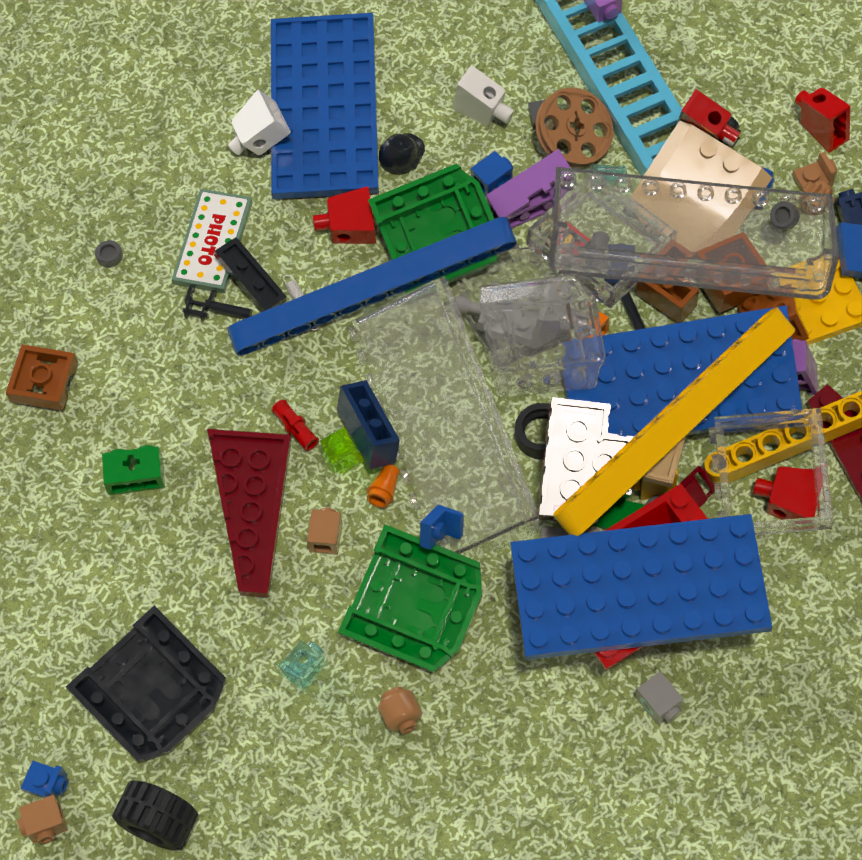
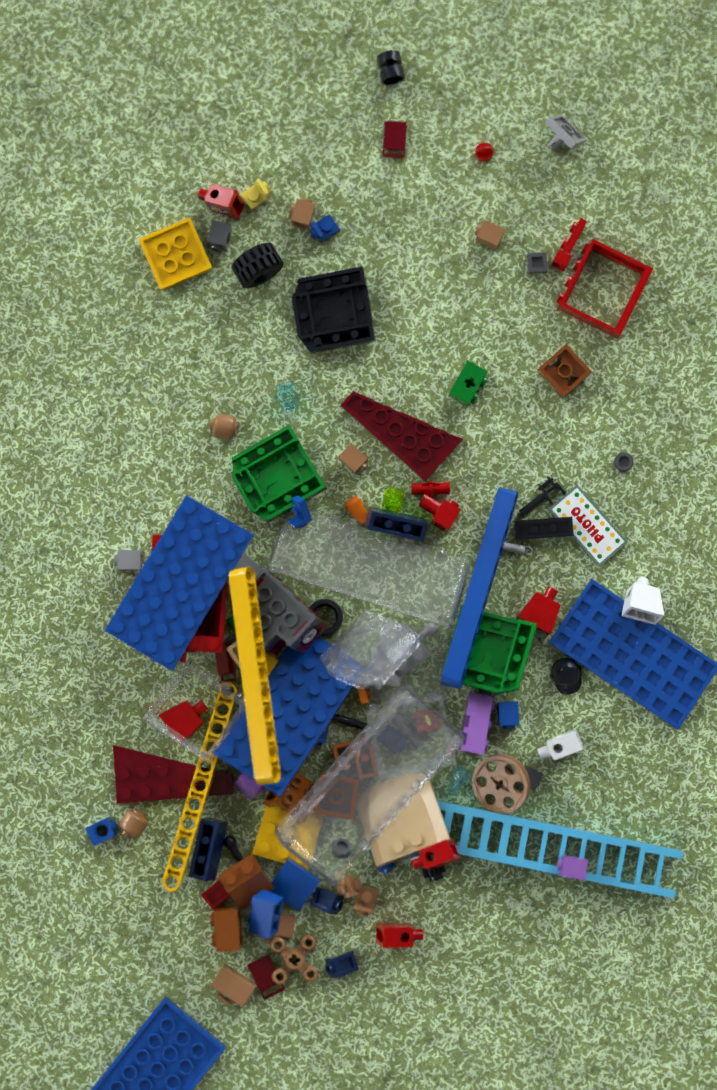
camera: 120 degrees right, 20 degrees up
none -> red brick [419,494,461,533]

